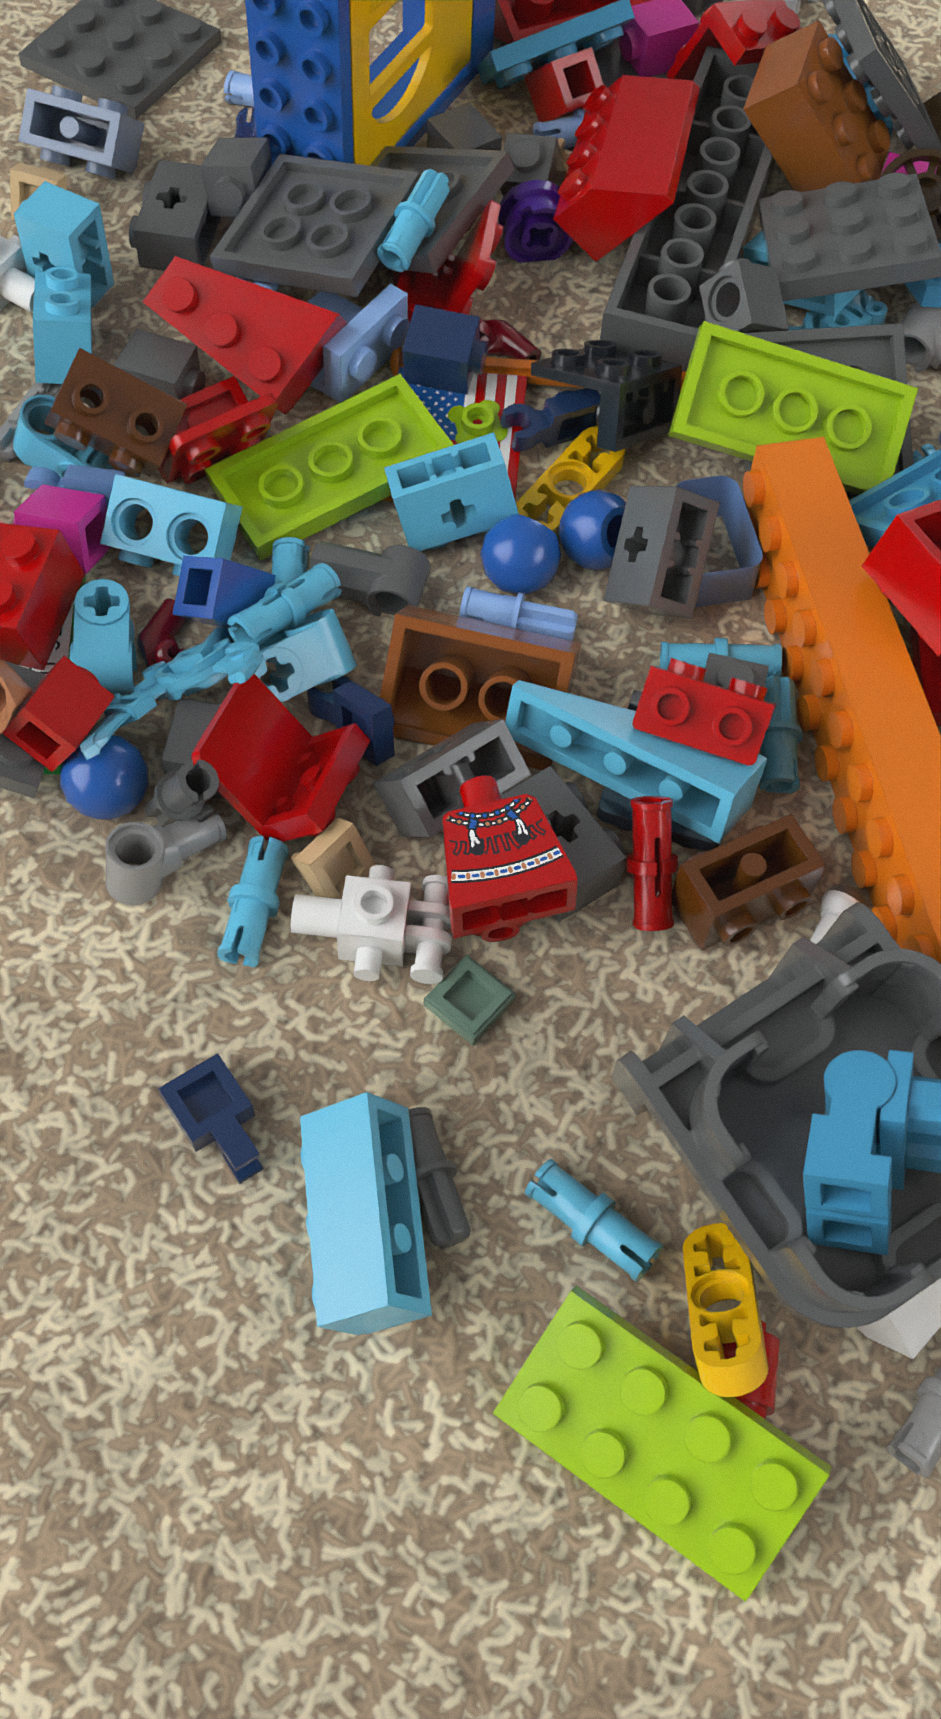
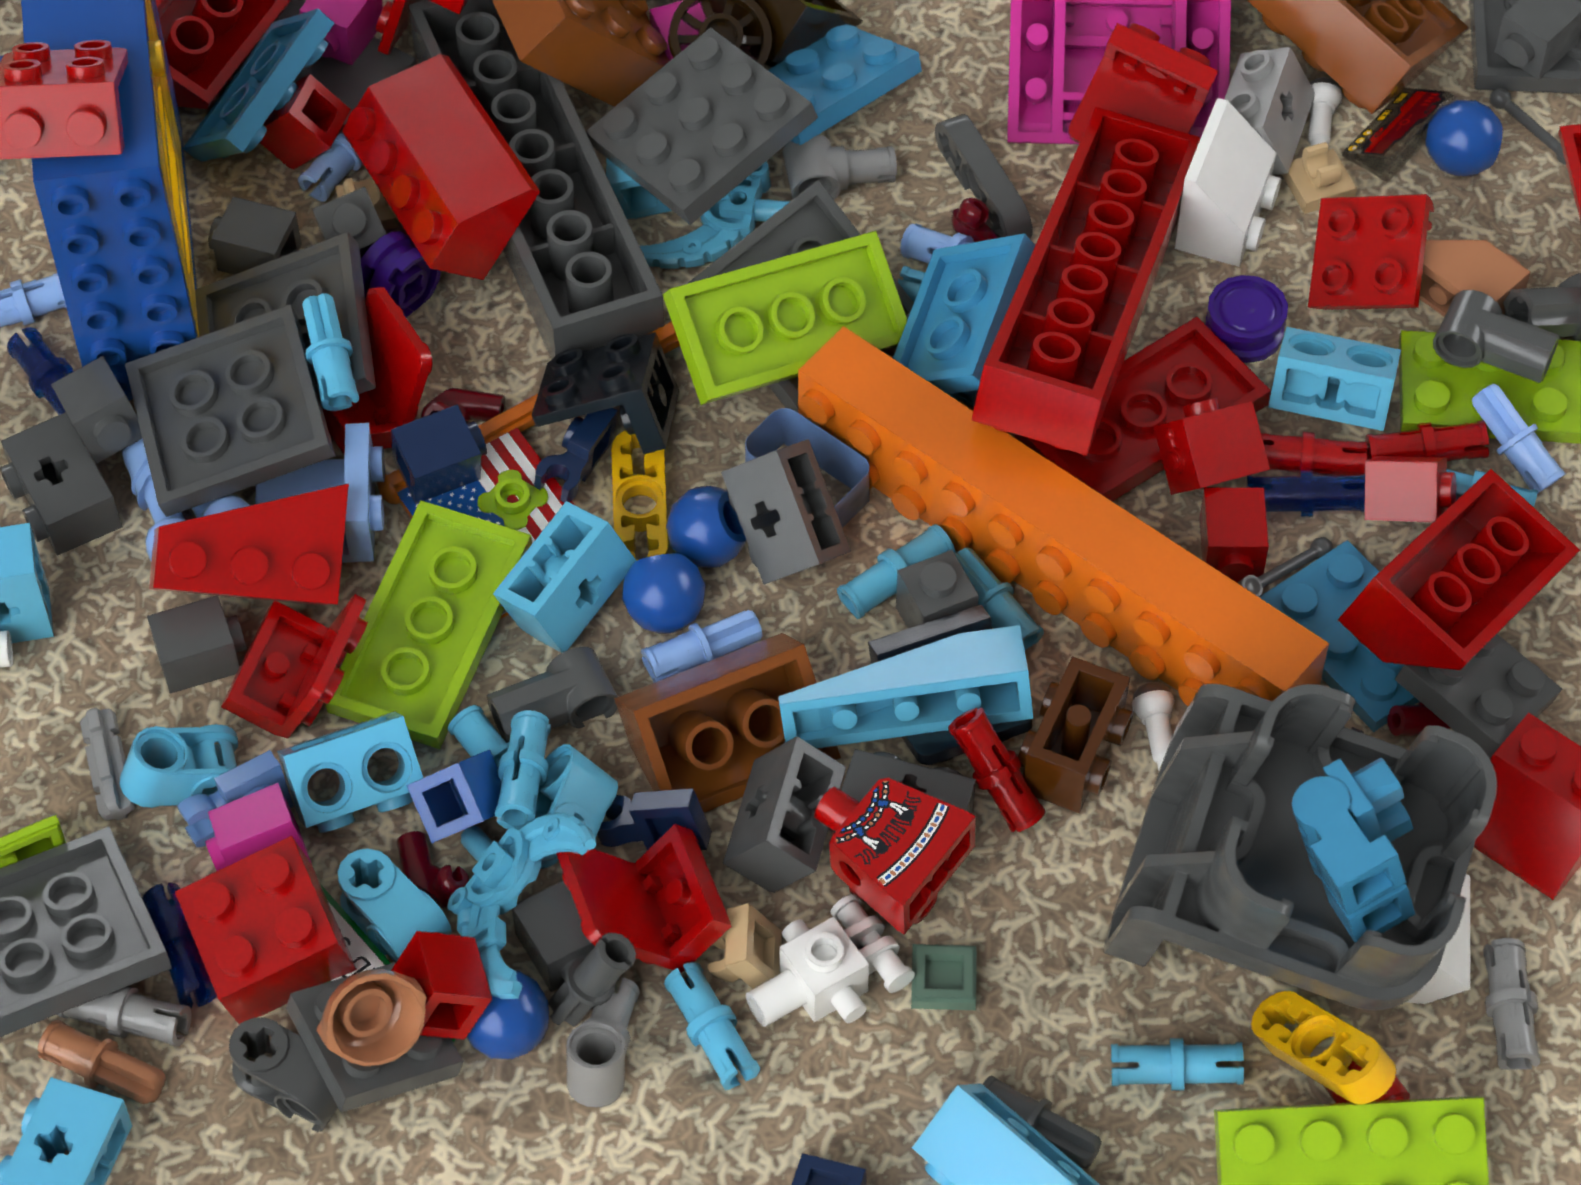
camera: 35 degrees left, 5 degrees down
medium azure brick [33,267,92,384] -> none
reddish brown brick [44,348,188,477] -> none
red bracket [632,658,777,766] -> none
dark grey brick [699,259,789,333] -> none

